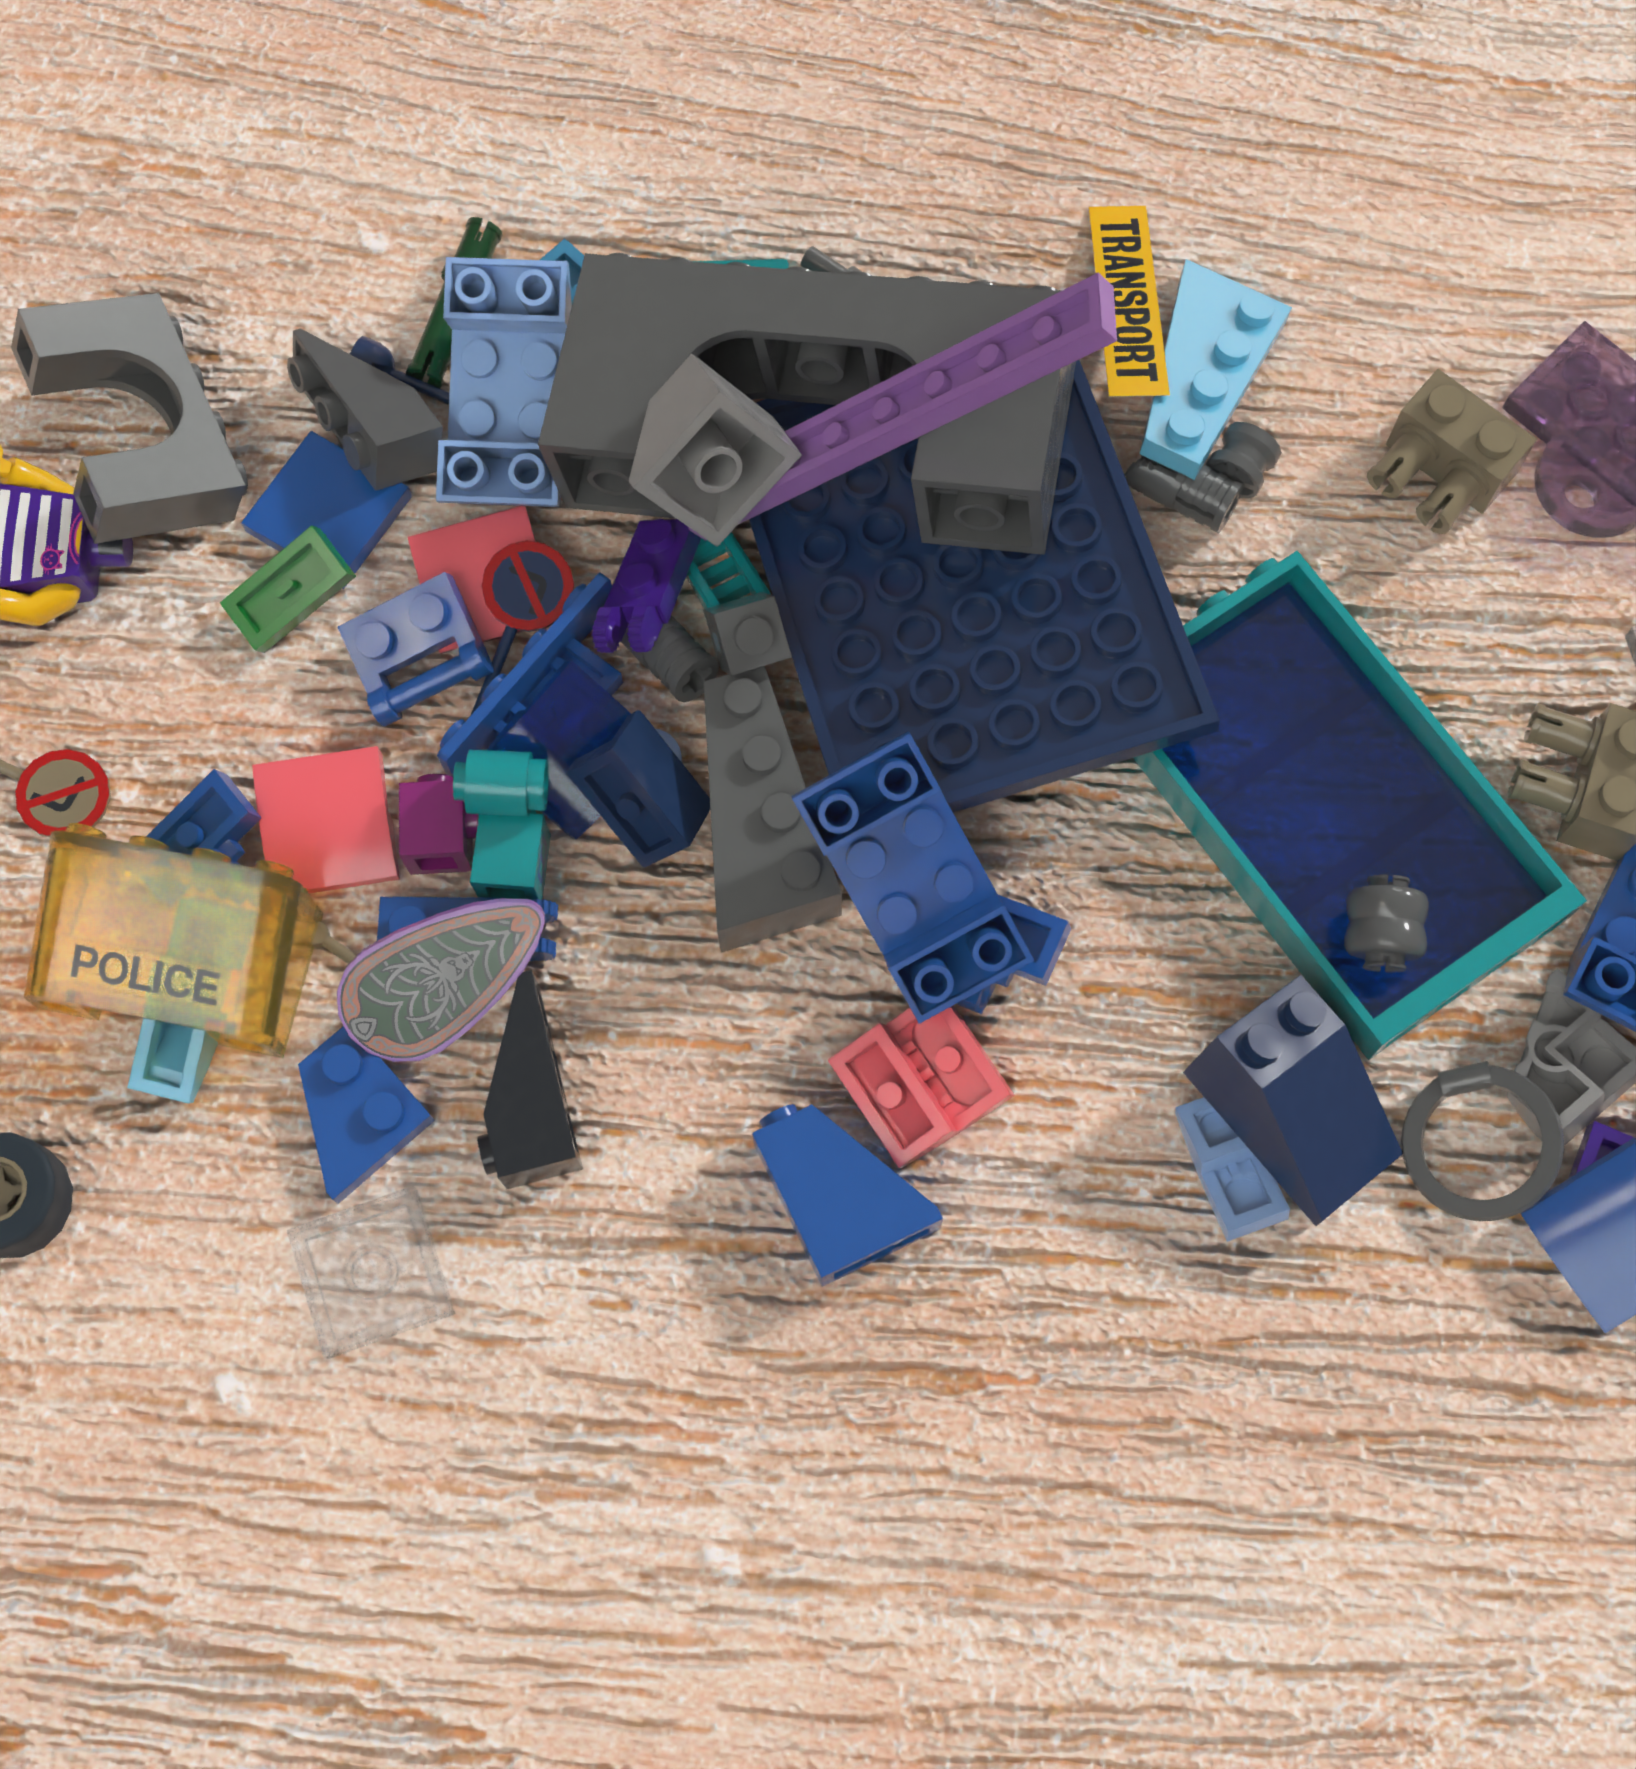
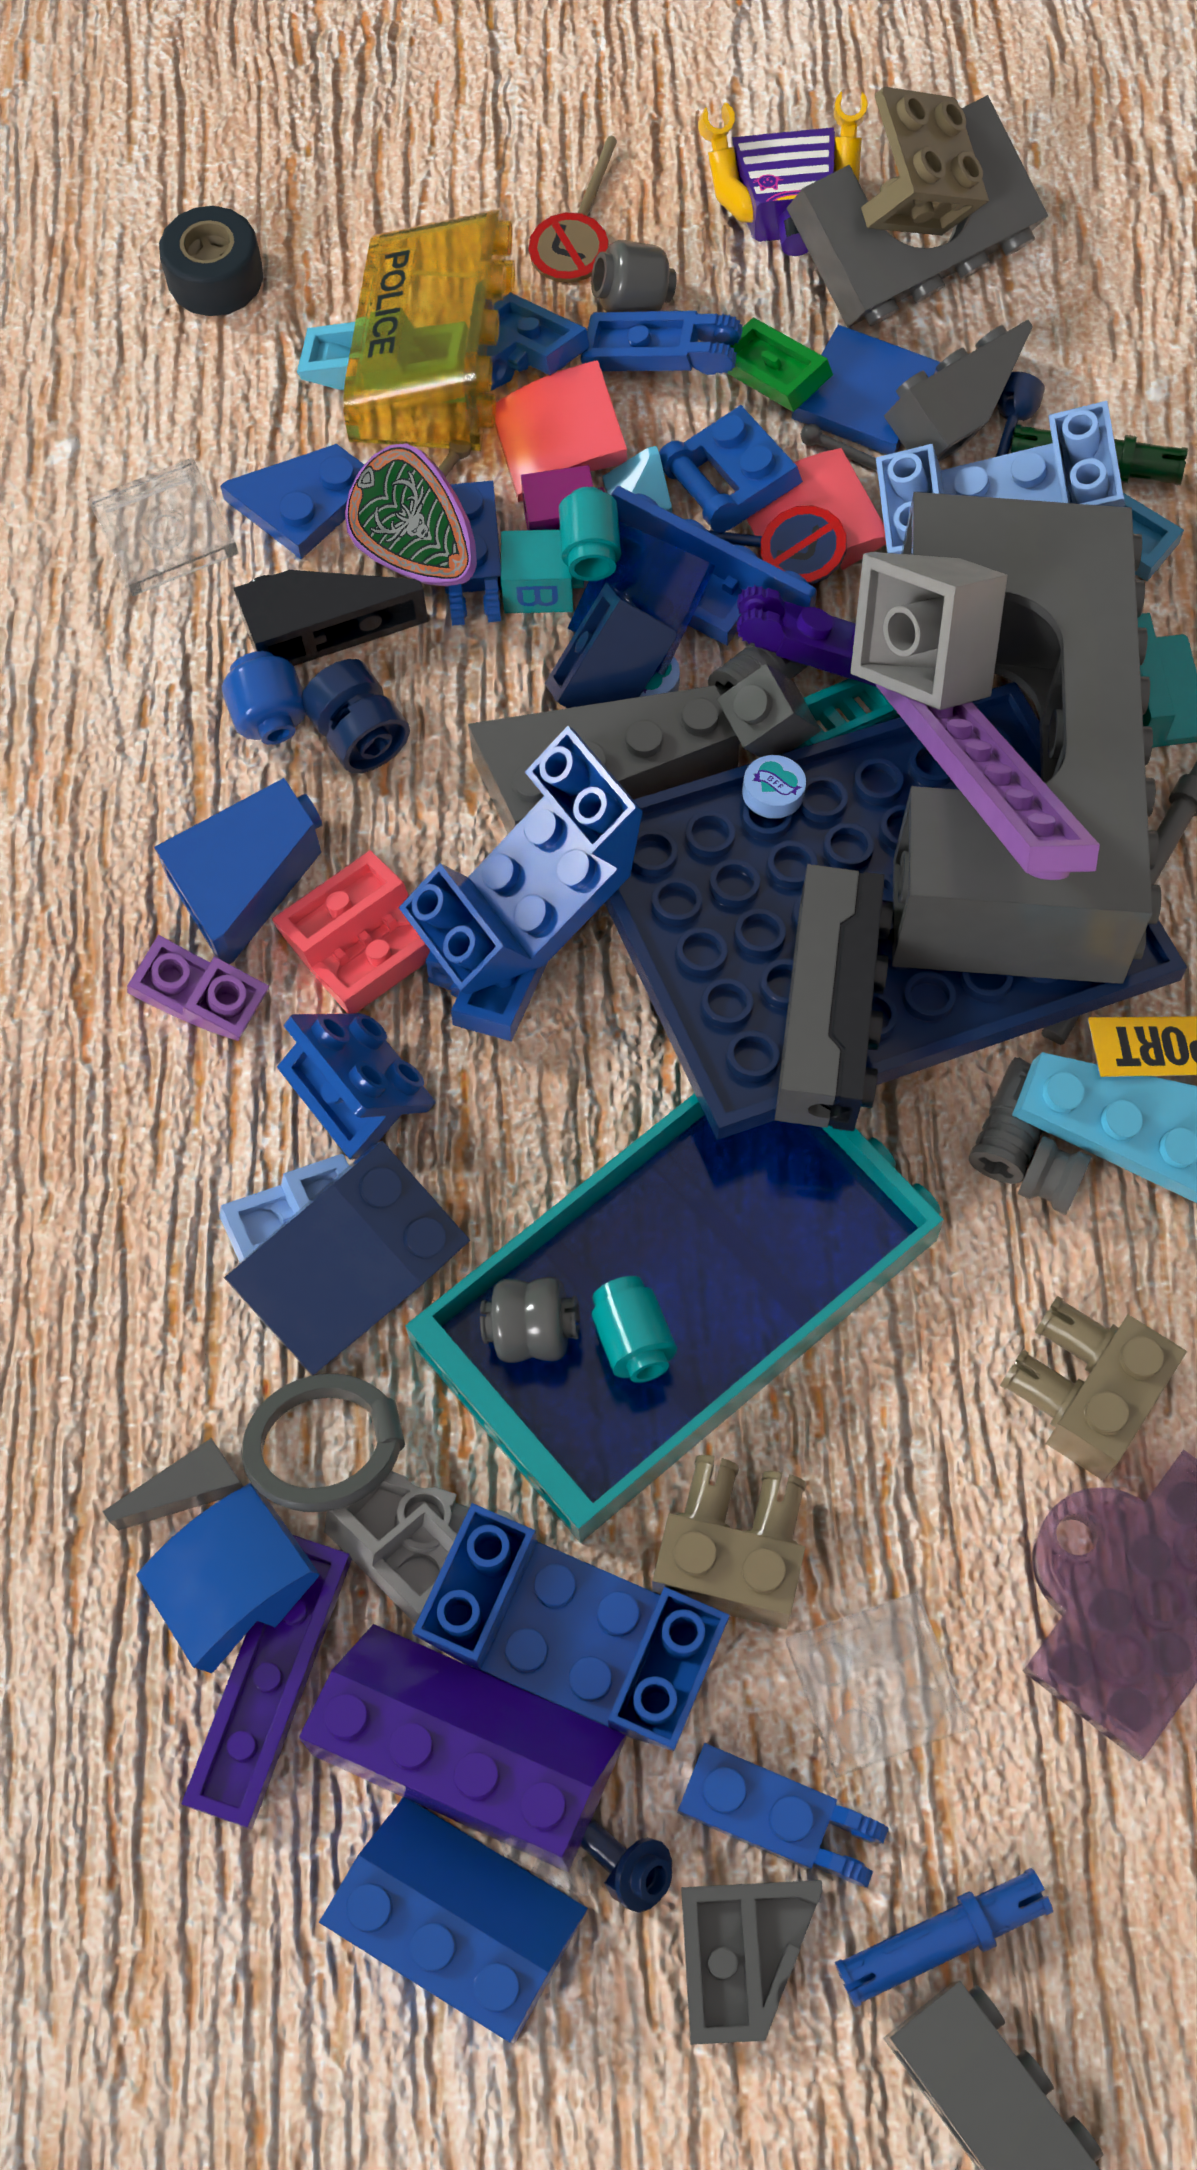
camera: 85 degrees right, 5 degrees down
none -> dark grey piece [102,1438,243,1530]
none -> medium lavender slope [127,935,269,1041]
none -> blue head [221,651,306,745]
none -> blue bracket [277,1013,436,1160]
none -> dark blue wheel [302,659,410,774]
none -> blue hinge [580,311,743,375]
none -> dark grey head [591,240,677,312]
none -> teal brick [591,1276,677,1383]
none -> medium azure slope [602,446,672,513]
none -> light blue tile [742,755,806,818]
none -> piece [775,864,894,1132]
none -> dark grey hinge [800,423,877,471]
none -> dark tan bracket [861,87,989,236]

